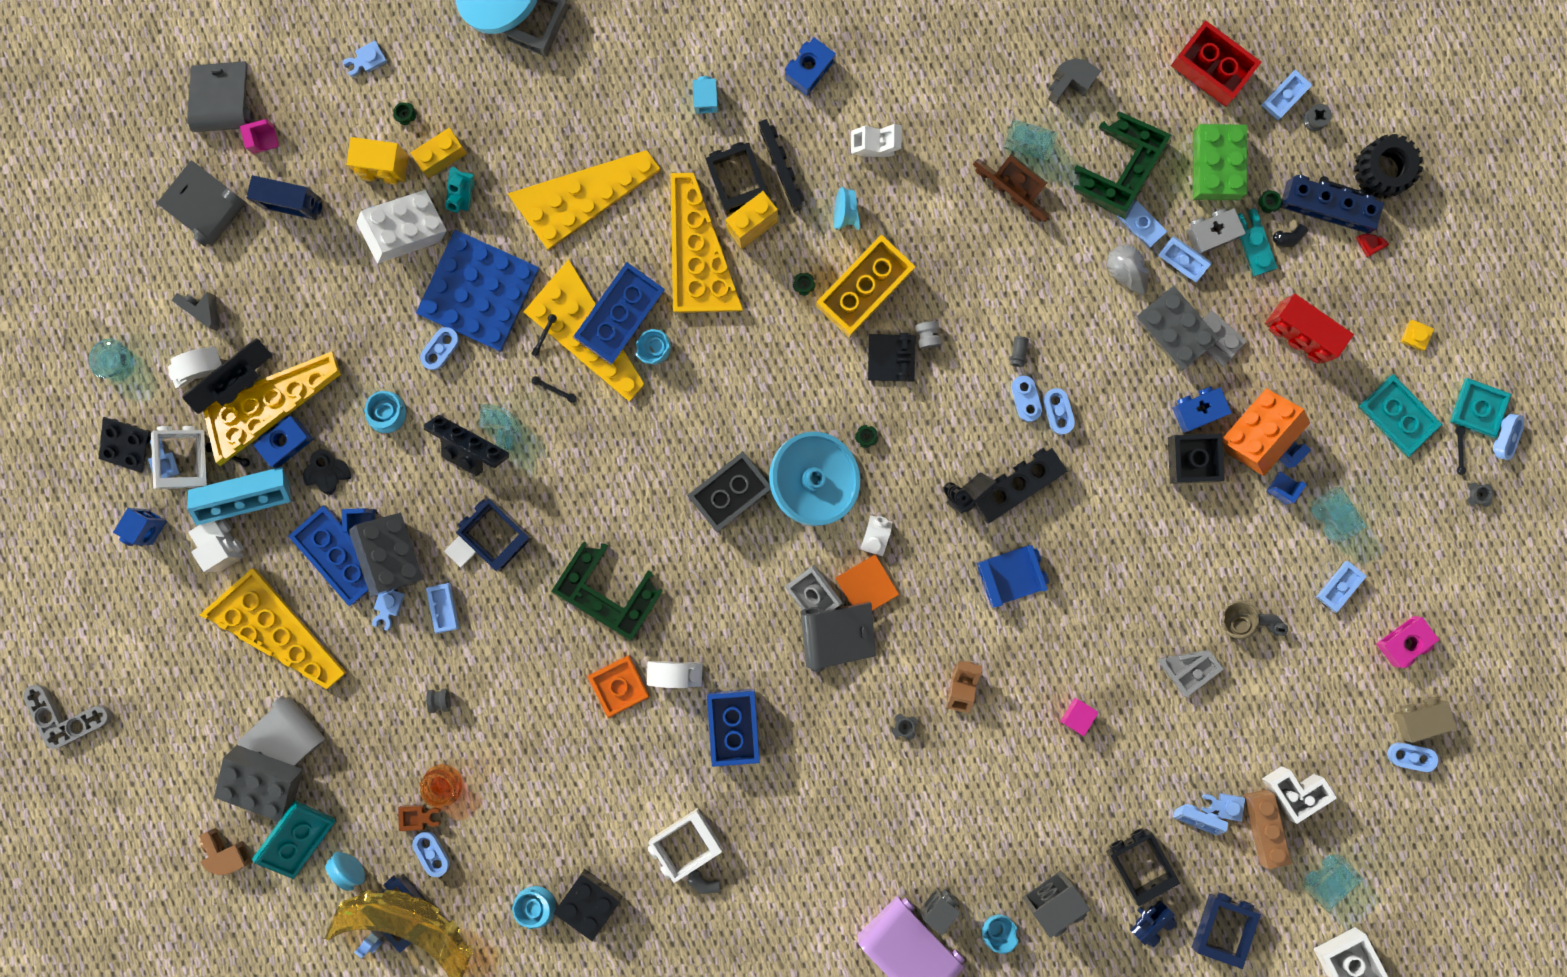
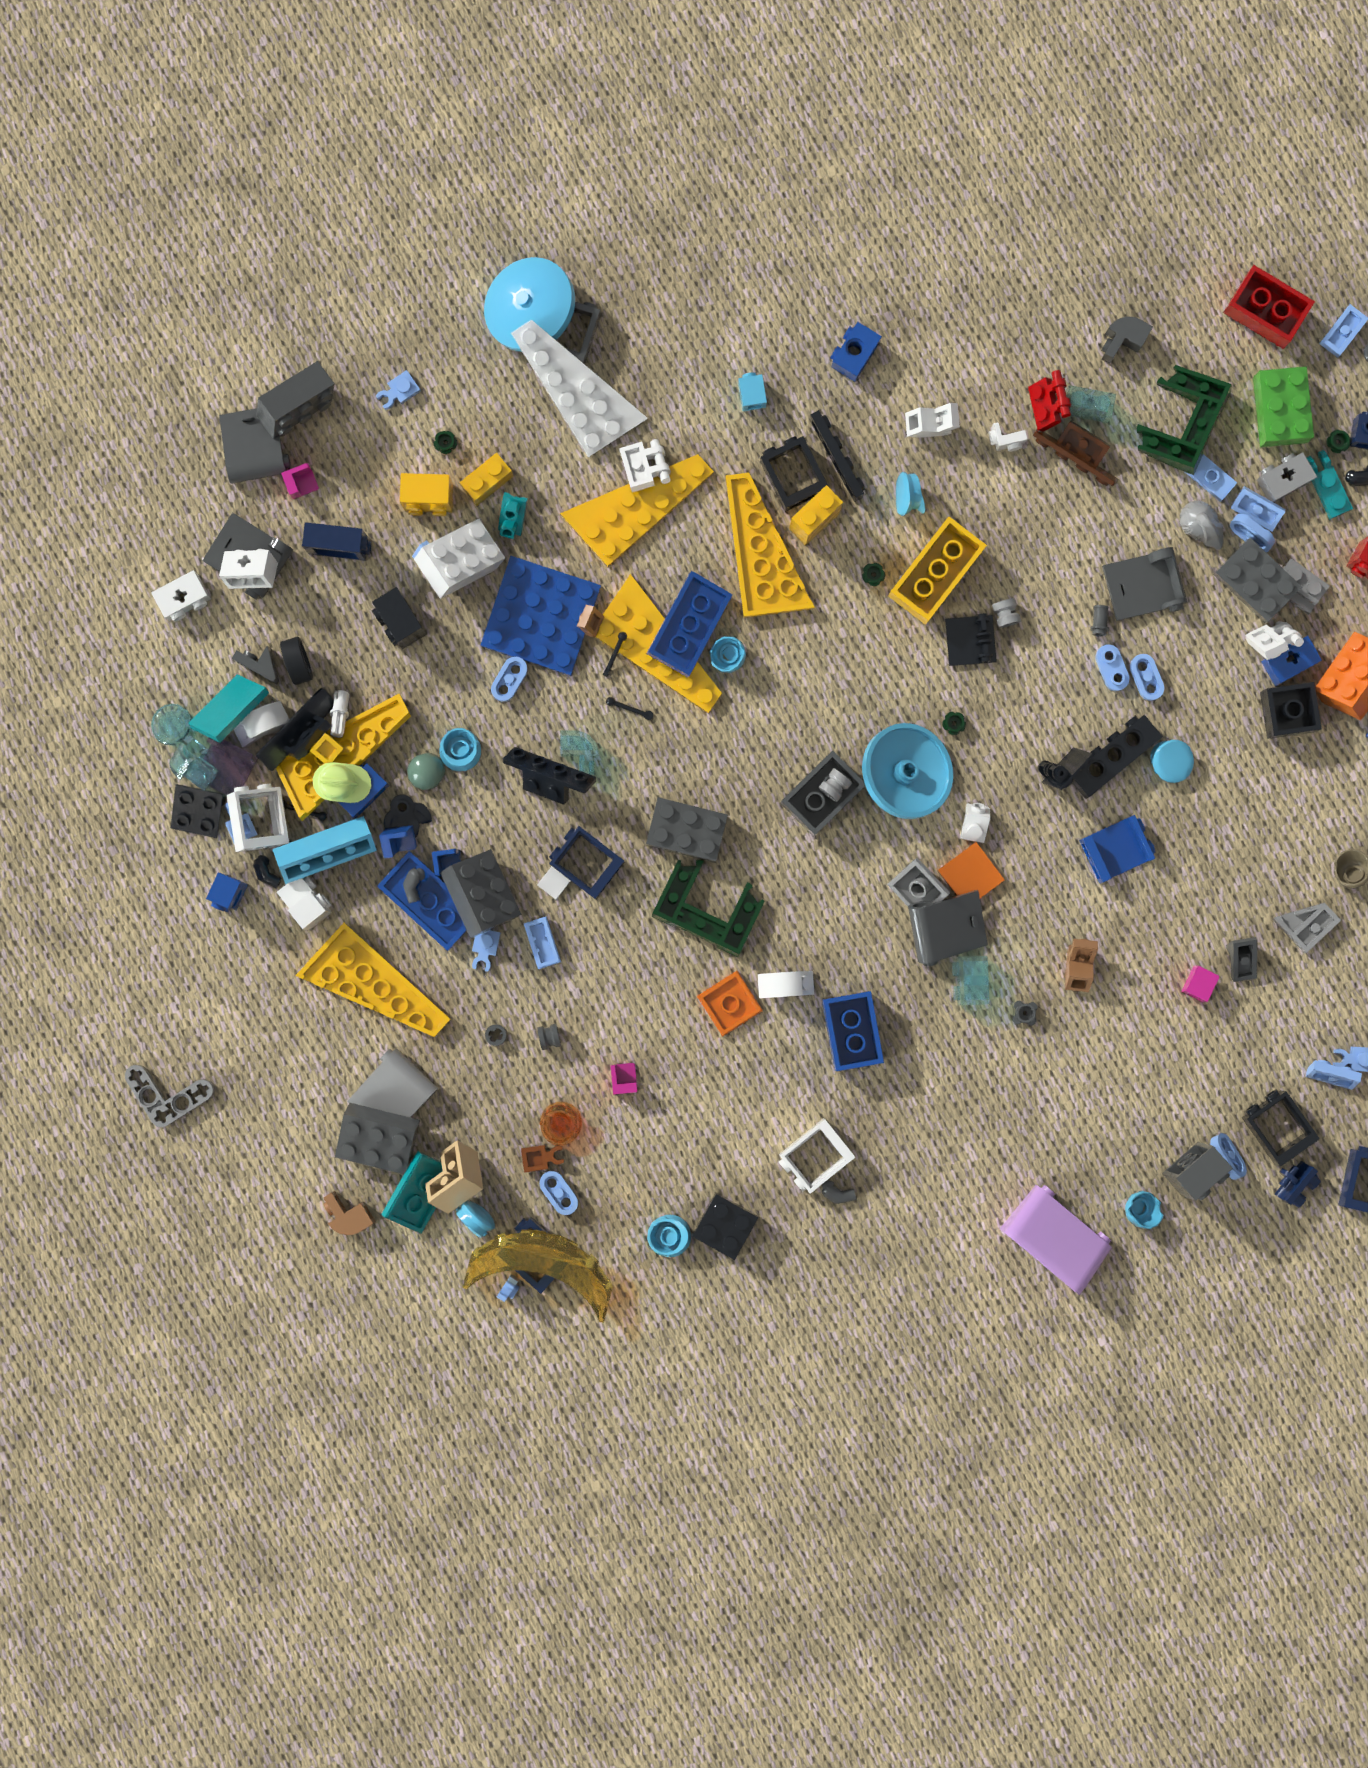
camera: 15 degrees left, 0 degrees up
dark grey brick [920,888,961,936] -> none
none -> white brick [151,570,211,622]
none -> clear light blue brick [169,735,219,791]
none -> teal tile [188,674,269,743]
none -> clear purple bracket [194,737,258,795]
none -> white brick [219,549,278,589]
none -> black arm [253,855,282,889]
none -> dark grey brick [257,361,335,439]
none -> black tyre [280,636,313,685]
none -> yellow plate [310,732,344,764]
none -> yellowish green piece [313,762,371,803]
none -> white axle [330,690,350,738]
none -> black brick [372,587,427,649]
none -> blue panel [379,825,417,858]
none -> dark grey arm [403,868,425,904]
none -> sand green hair [407,752,445,790]
none -> tan brick [425,1140,483,1214]
none -> dark grey bush [485,1024,507,1046]
none -> white wing [511,320,648,457]
none -> medium nougat plate [577,605,604,638]
none -> dark pink panel [610,1063,638,1095]
none -> white plate [619,439,671,492]
none -> dark grey brick [646,797,728,863]
none -> light grey wheel [818,768,852,802]
none -> clear light blue brick [952,956,989,1005]
none -> white bracket [989,423,1027,452]
none -> red plate [1028,370,1071,432]
none -> dark grey door [1102,547,1188,621]
none -> medium azure piece [1150,740,1194,783]
none -> light blue plate [1210,1133,1247,1180]
none -> dark grey slope [1226,937,1257,982]
none -> light blue plate [1230,514,1275,552]
none -> white plate [1245,621,1304,660]

